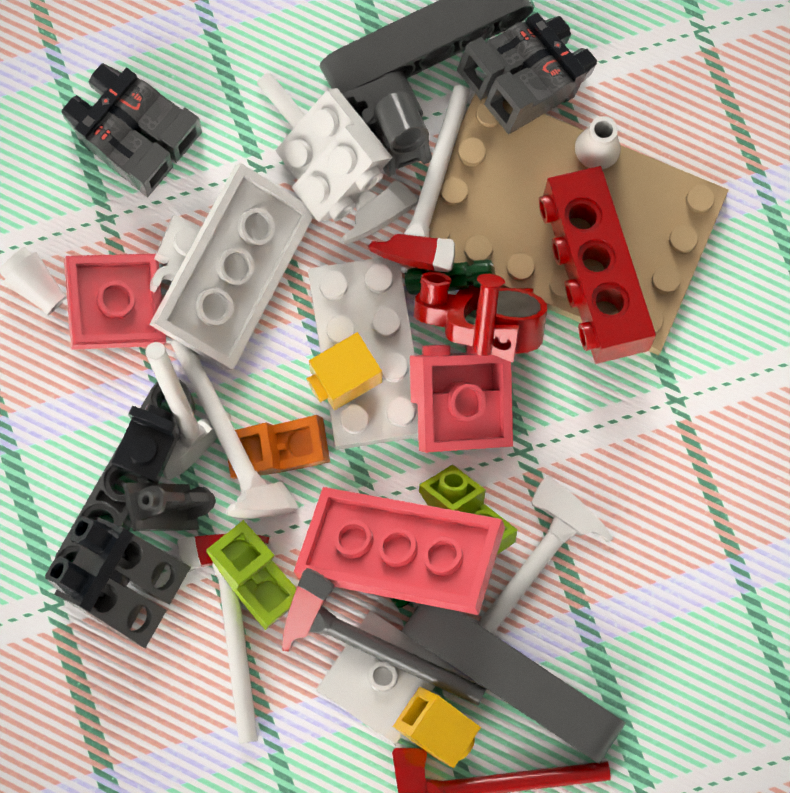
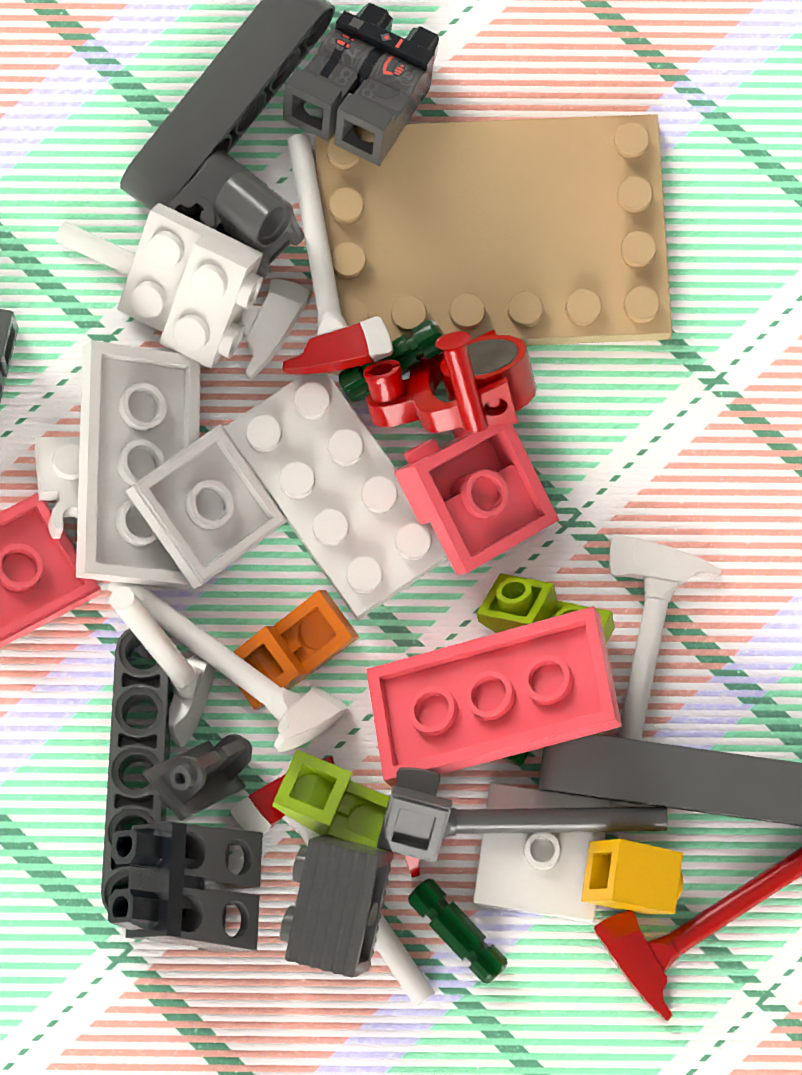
camera: 25 degrees left, 0 degrees up
black bracket [111,404,181,485] -> none
yellow brick [306,332,382,411] -> none
red brick [539,166,656,364] -> none
white cone [575,116,620,169] -> none
none -> white plate [125,424,288,589]
none -> dark grey brick [280,835,393,978]
none -> tile [377,785,452,863]
none -> dark green axle [408,878,508,984]

